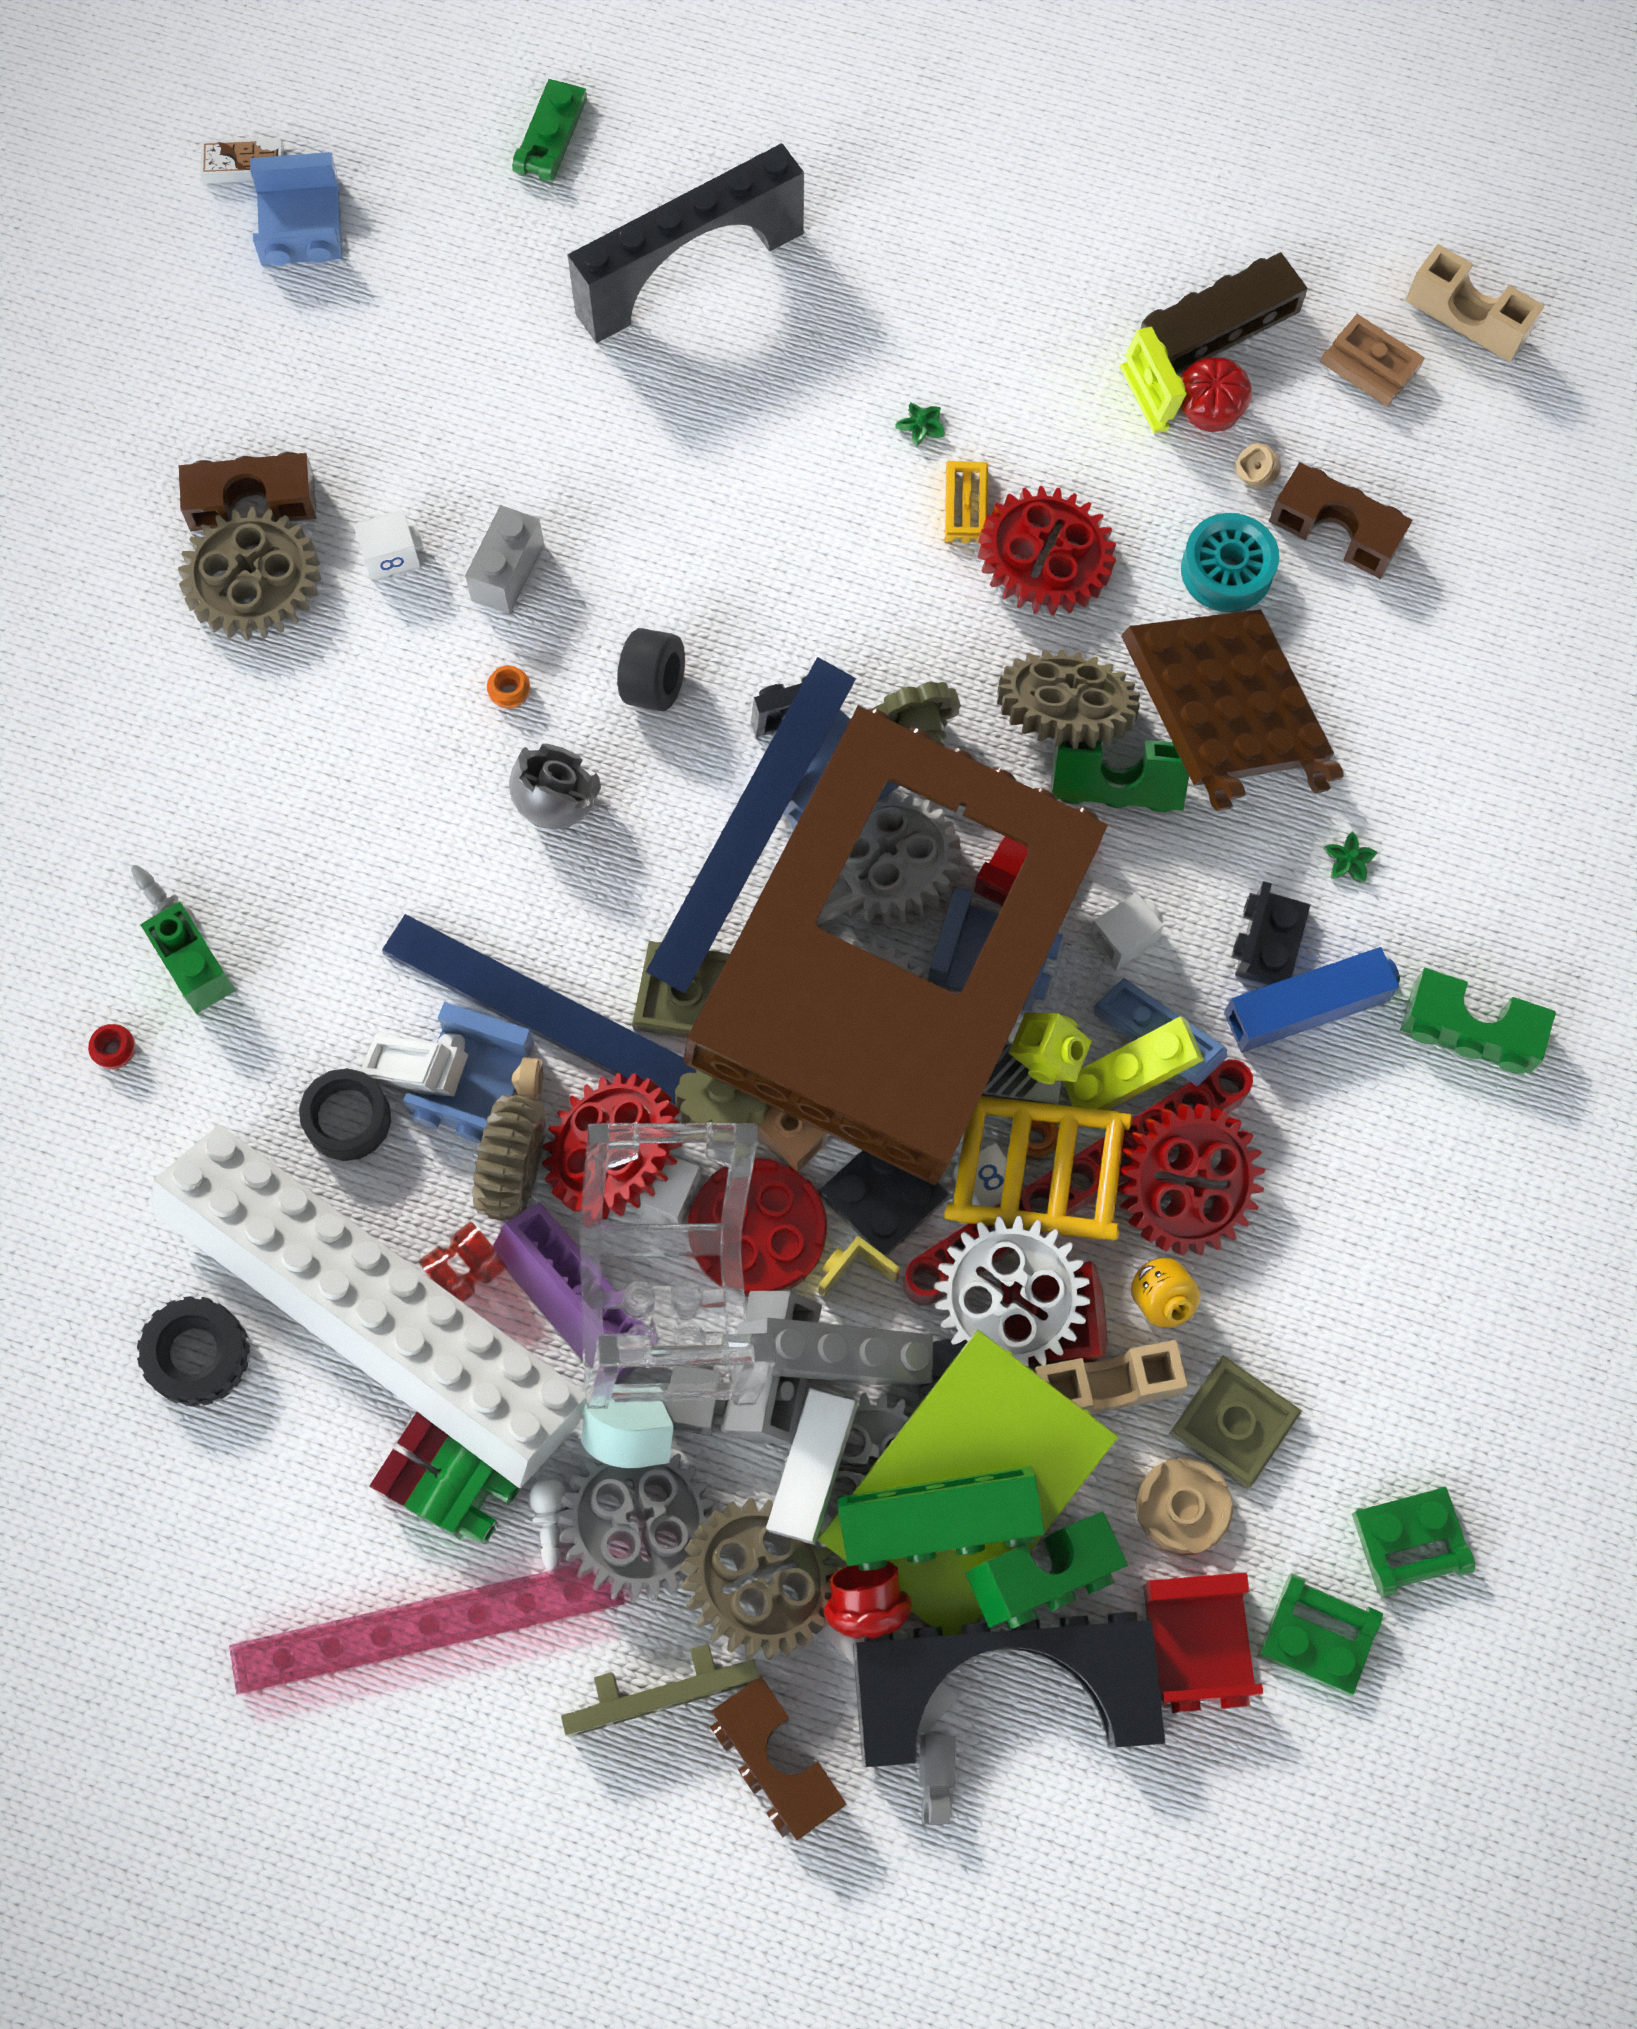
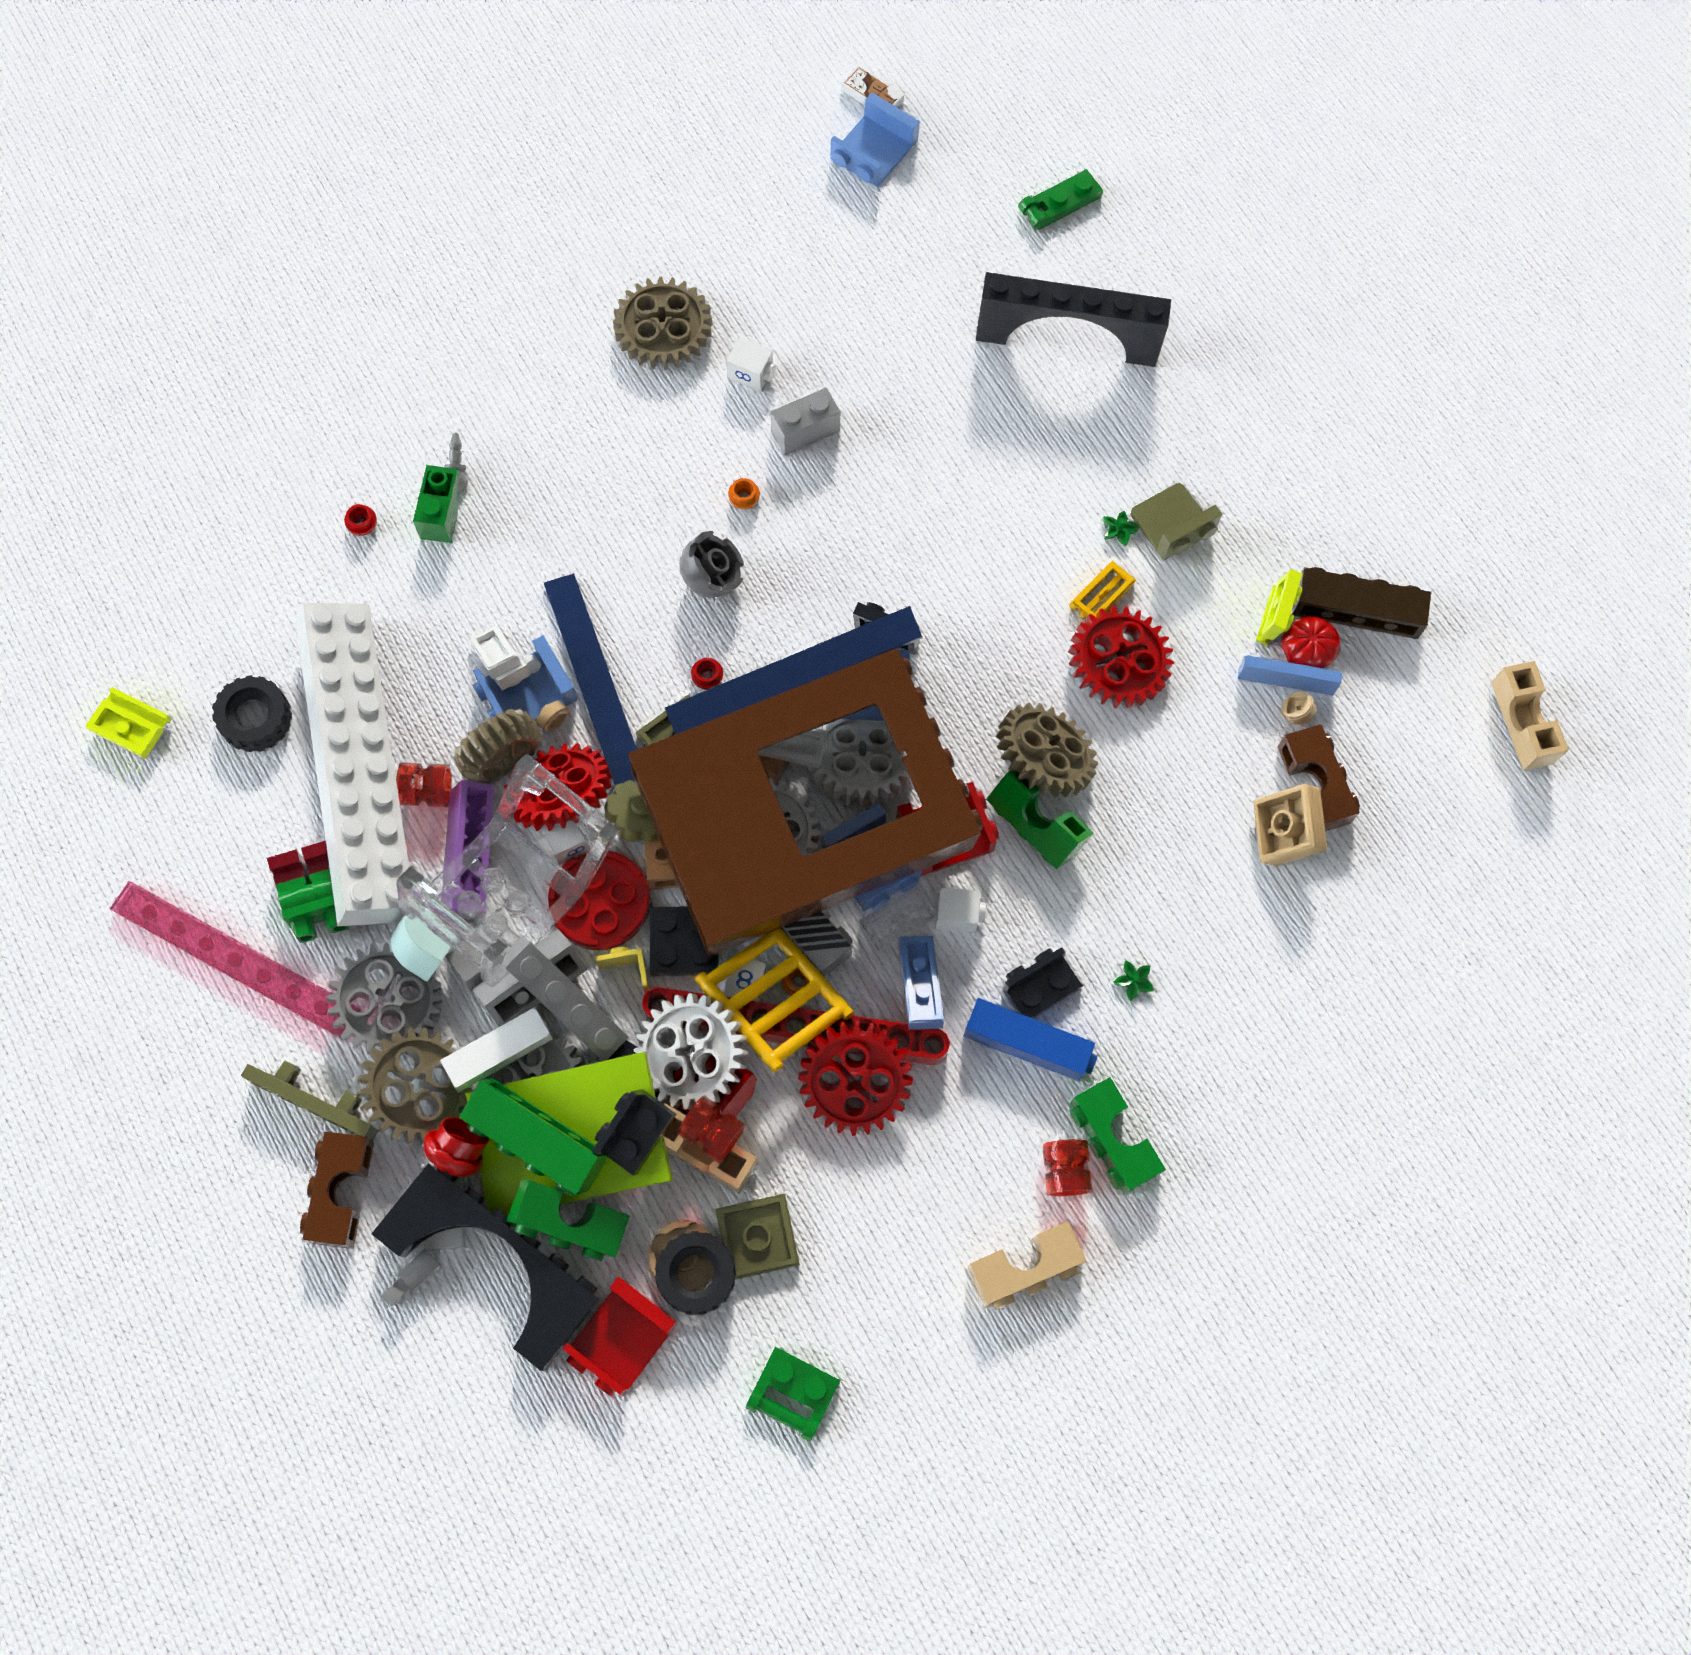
camera: 40 degrees right, 0 degrees up
reddish brown arch [178,452,317,531] -> none
black tyre [299,1068,391,1161] -> none
white bar [529,1478,567,1575] -> none
black tyre [617,628,685,712] -> none
olive plant [873,681,961,746] -> none
neon yellow brick [1009,1012,1092,1084] -> none
neon yellow plate [1063,1016,1204,1110] -> none
reddish brown plate [1121,609,1344,811] -> none
yellow head [1131,1258,1201,1328] -> none
teal wheel [1181,513,1280,612] -> none
green plate [1258,1573,1383,1696] -> none
medium nougat plate [1320,314,1425,407] -> none
none -> neon yellow plate [85,687,172,759]
none -> black bracket [592,1089,677,1175]
none -> black tyre [655,1231,736,1315]
none -> clear red wheel [677,1096,746,1164]
none -> red plate [691,658,724,690]
none -> tan arch [967,1221,1087,1310]
none -> clear red wheel [1042,1139,1093,1197]
none -> olive bracket [1130,483,1223,561]
none -> medium blue tile [1237,655,1343,696]
none -> tan brick [1253,783,1327,866]

